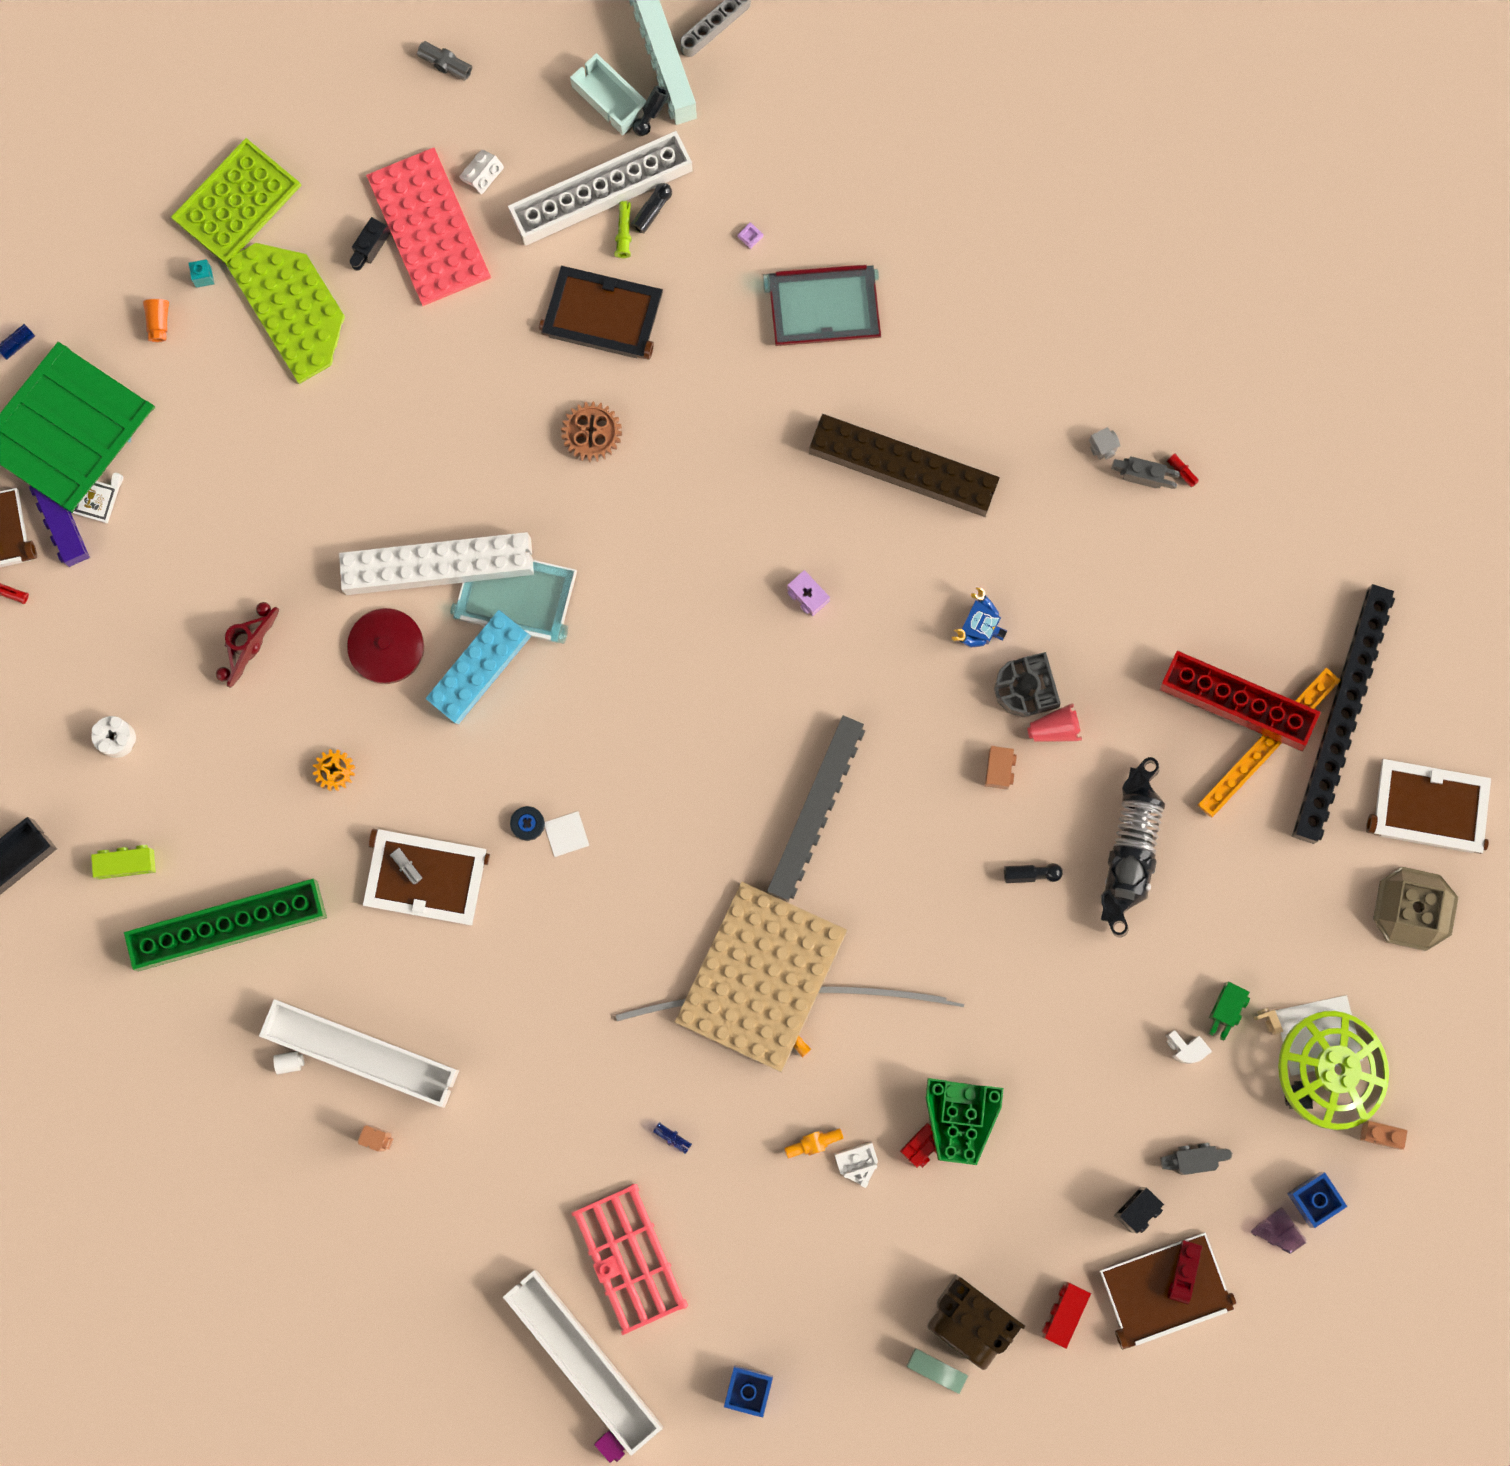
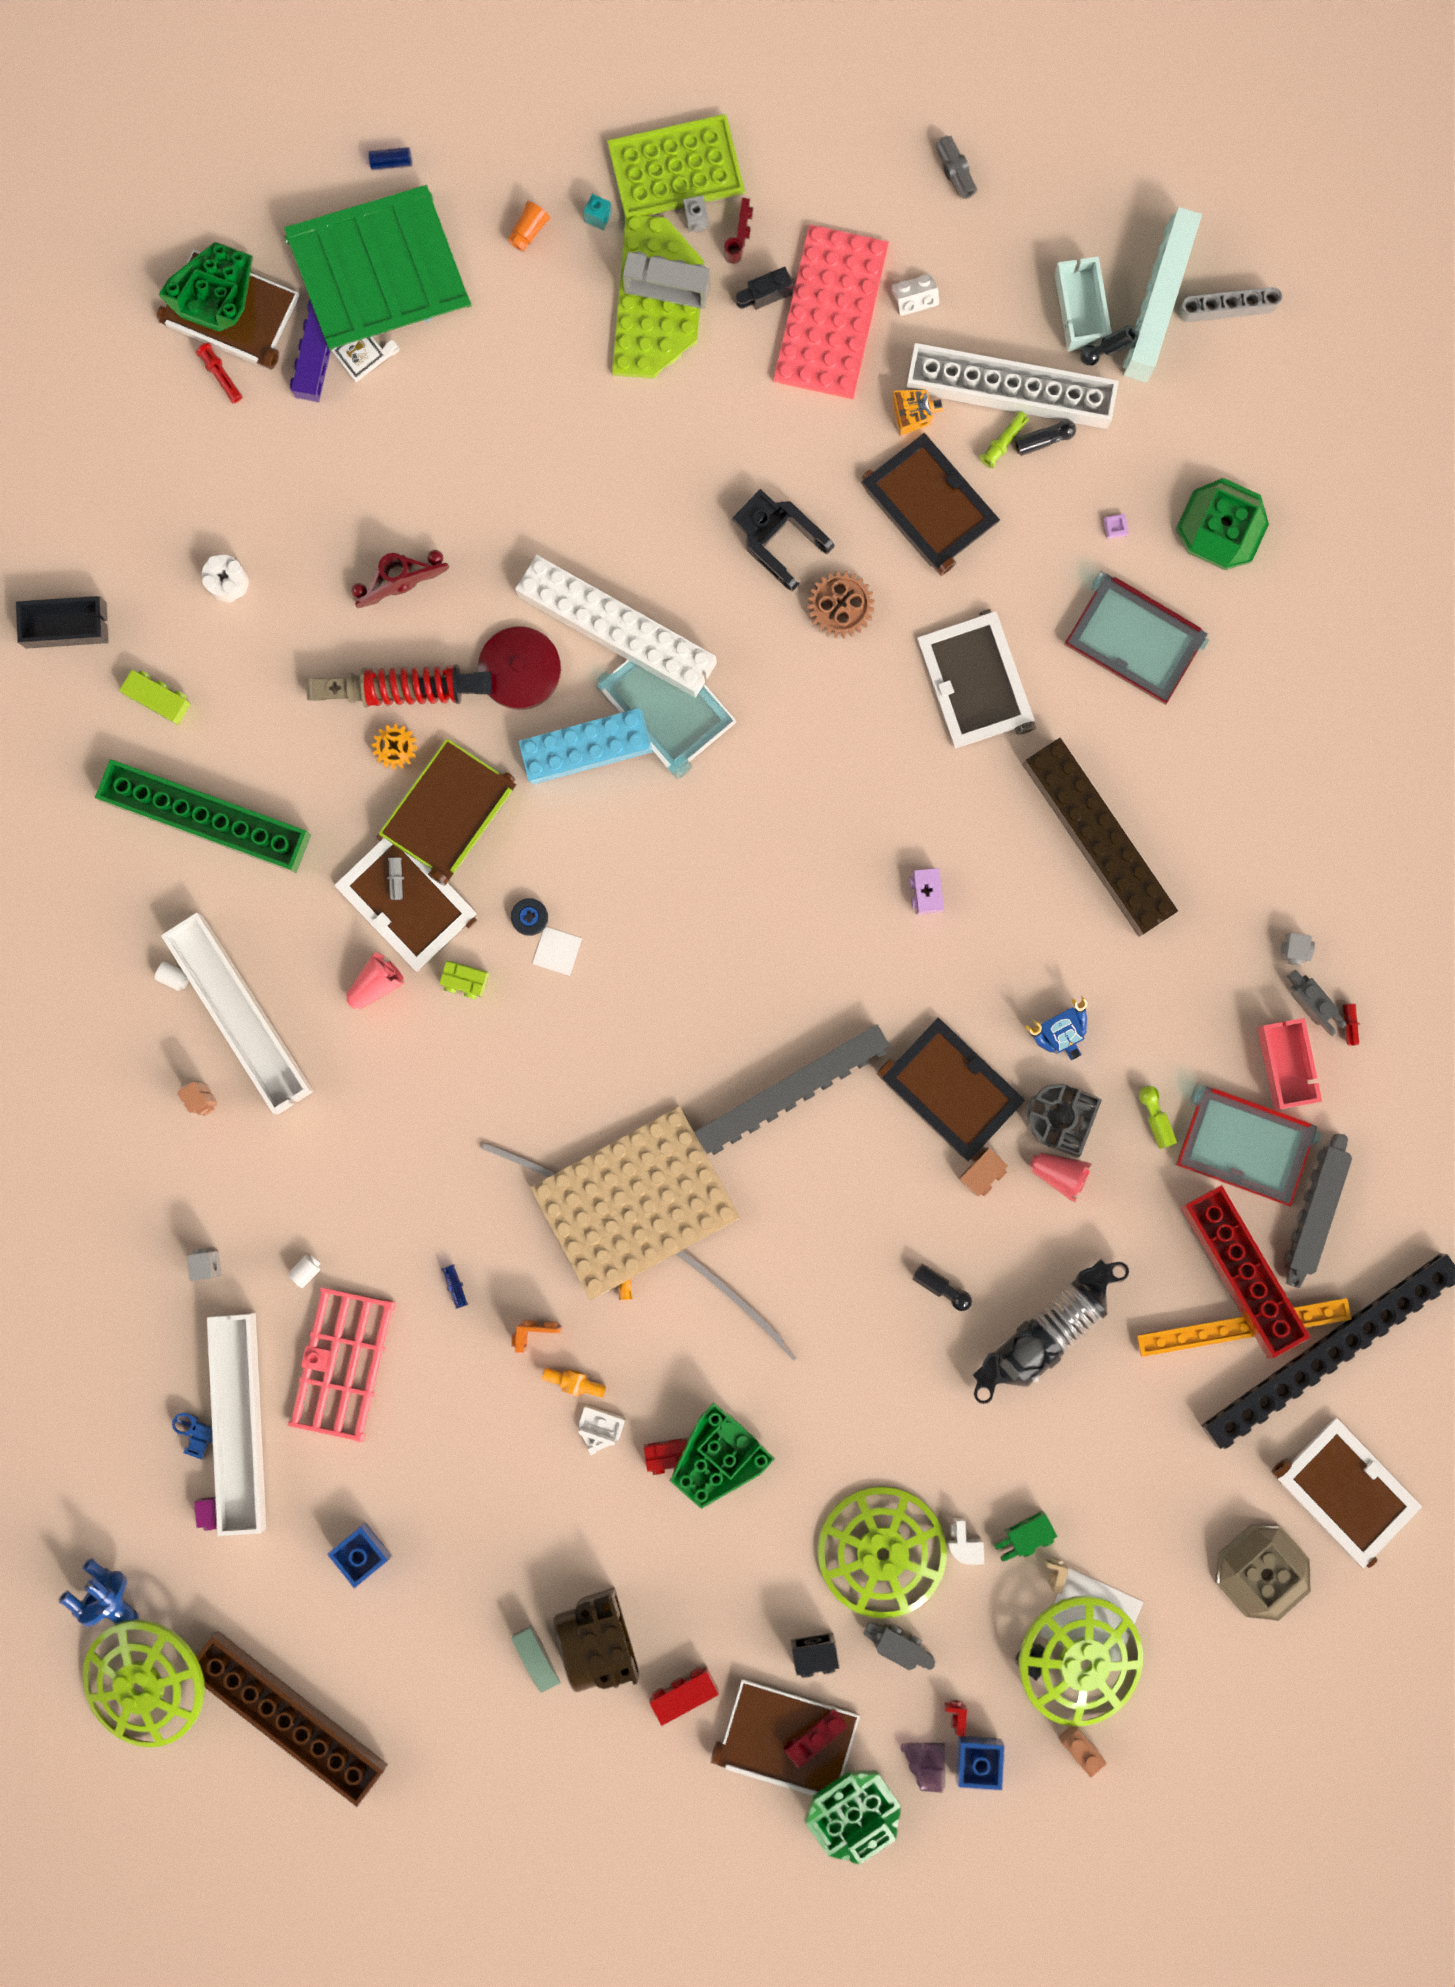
camera: 35 degrees right, 5 degrees up
none -> blue piece [172,1413,213,1460]
none -> light grey brick [187,1248,222,1281]
none -> white brick [288,1255,321,1288]
none -> piece [306,664,493,708]
none -> coral cone [346,952,404,1009]
none -> reddish brown door [379,739,516,886]
none -> lime brick [440,960,489,1000]
none -> orange bracket [511,1320,562,1353]
none -> light grey piece [623,252,710,309]
none -> light grey brick [683,196,709,232]
none -> dark red plate [724,197,754,264]
none -> black plate [732,489,835,592]
none -> green piece [804,1770,901,1865]
none -> lime dish [818,1486,947,1618]
none -> reddish brown door [876,1017,1026,1162]
none -> torso [892,390,943,436]
none -> clear smoke door [917,609,1036,749]
none -> red bracket [944,1700,968,1737]
none -> lime piece [1139,1085,1177,1149]
none -> green piece [1176,478,1269,570]
none -> clear light blue door [1176,1083,1320,1207]
none -> coral piece [1257,1018,1322,1110]
none -> dark grey hinge [1284,1134,1352,1288]

